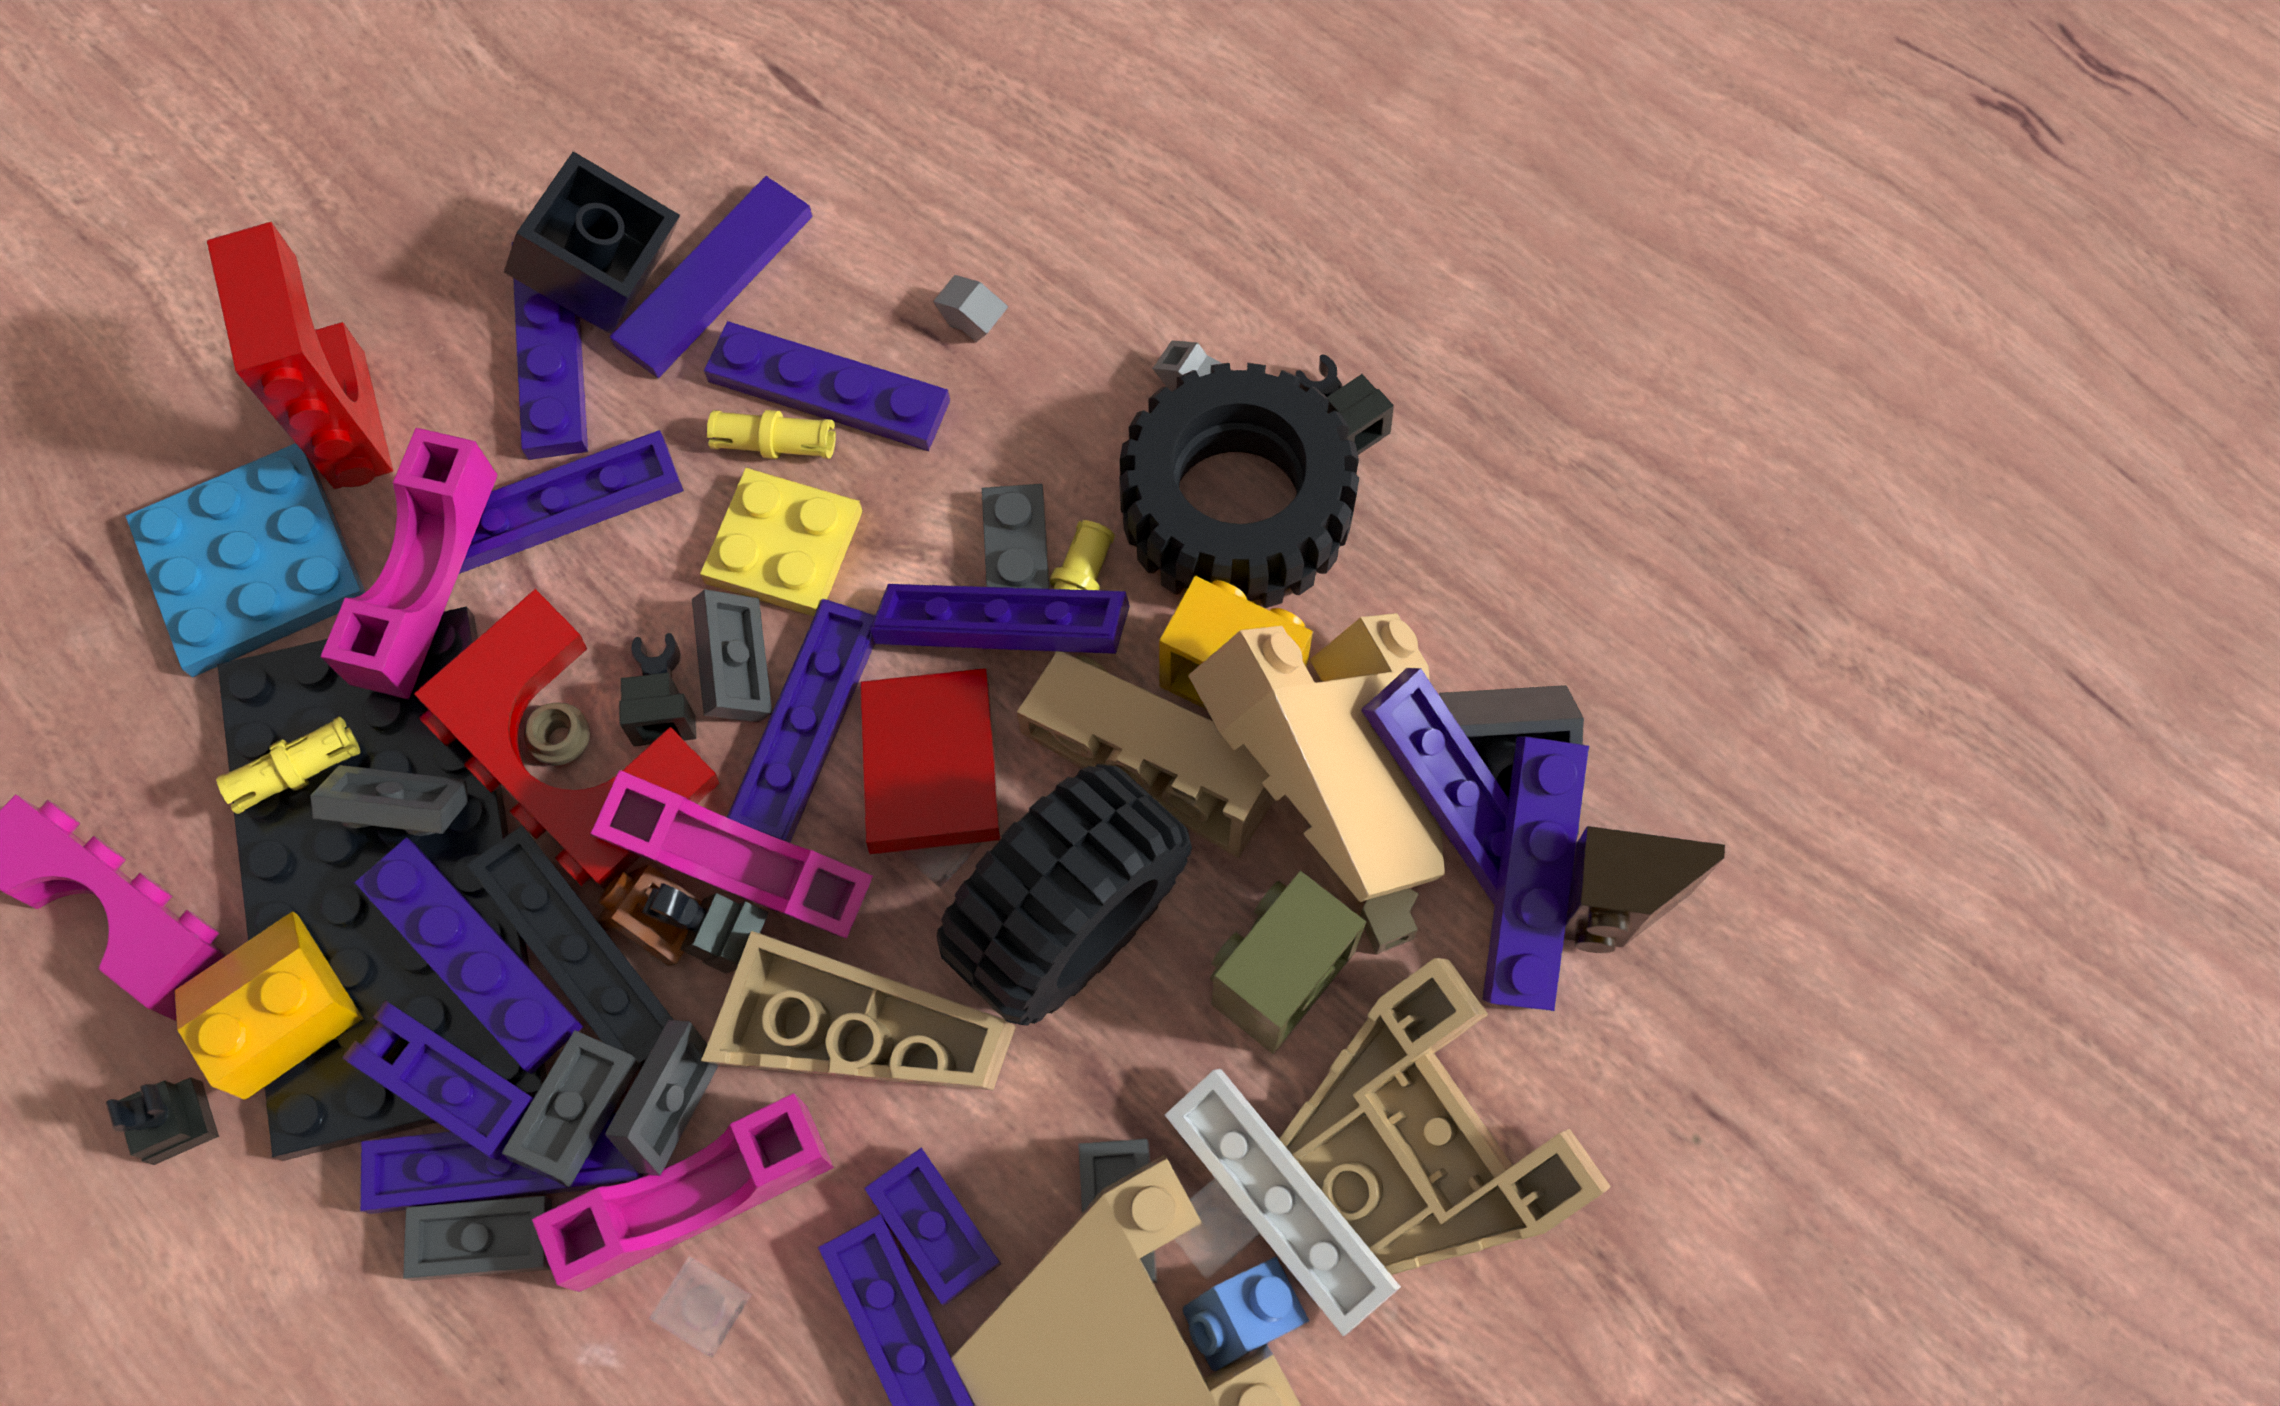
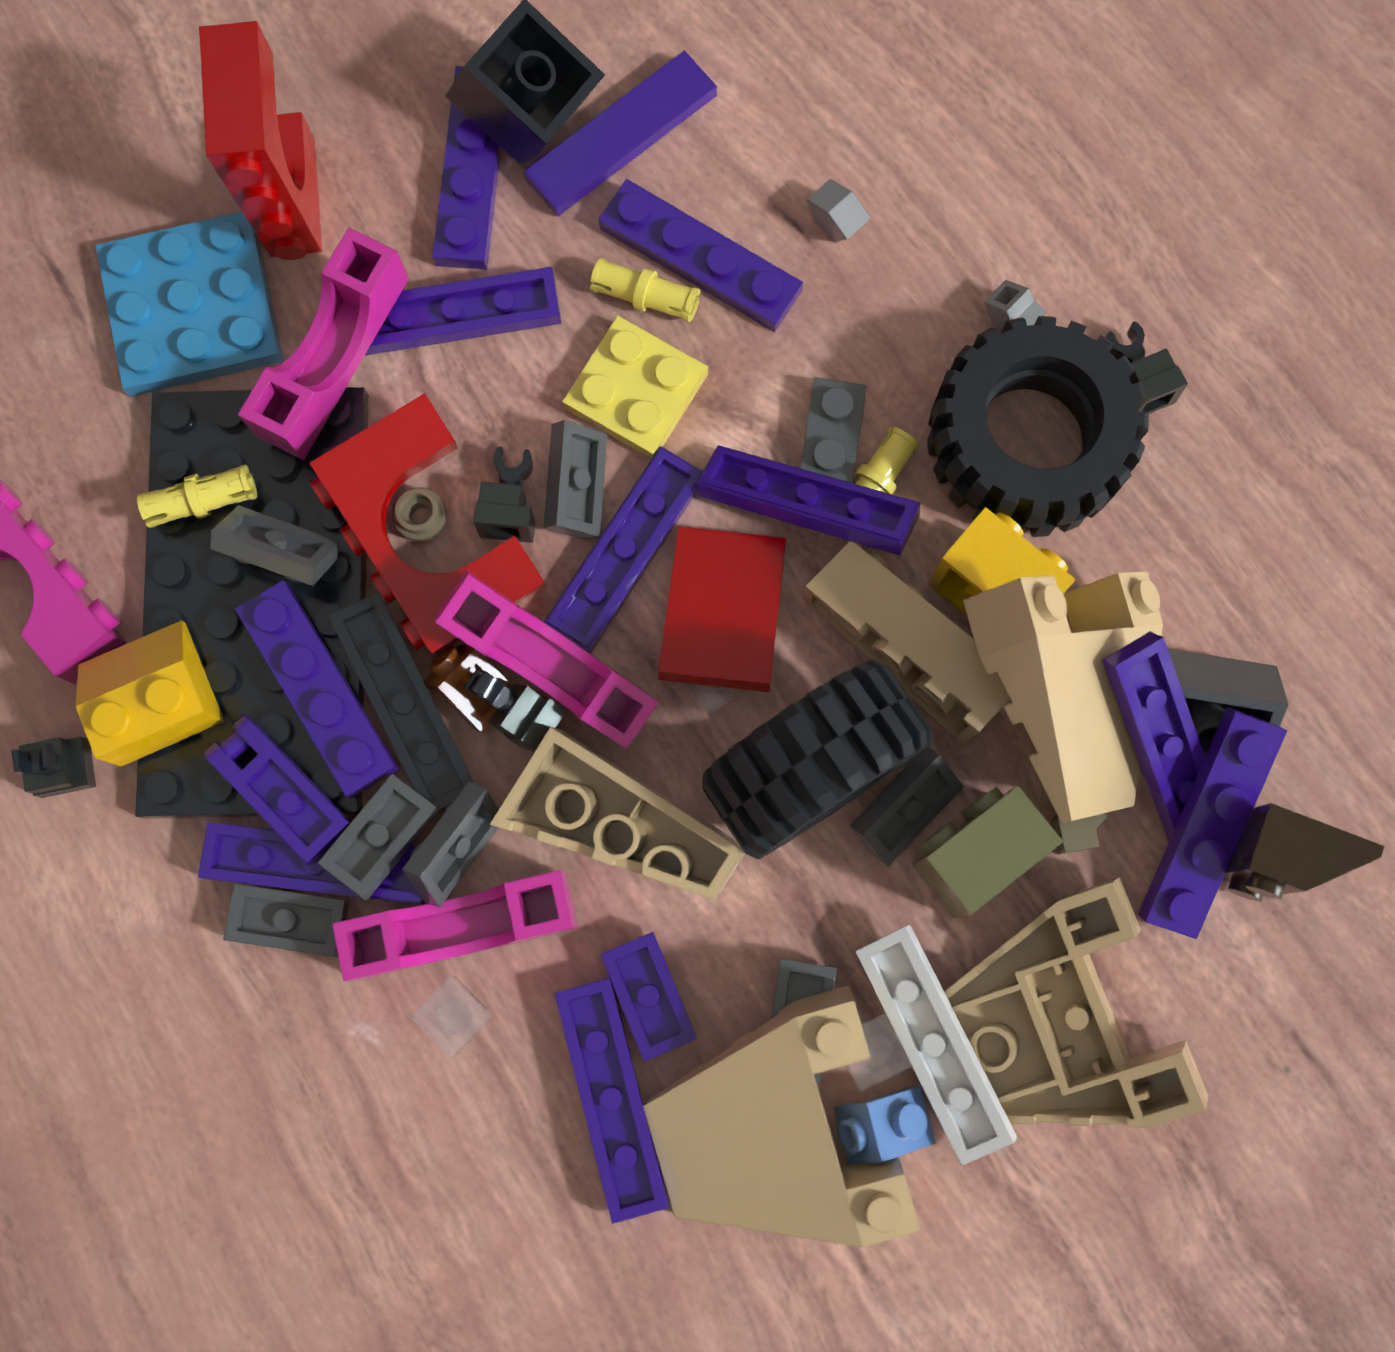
camera: 15 degrees right, 10 degrees up
none -> dark grey plate [850,747,964,867]

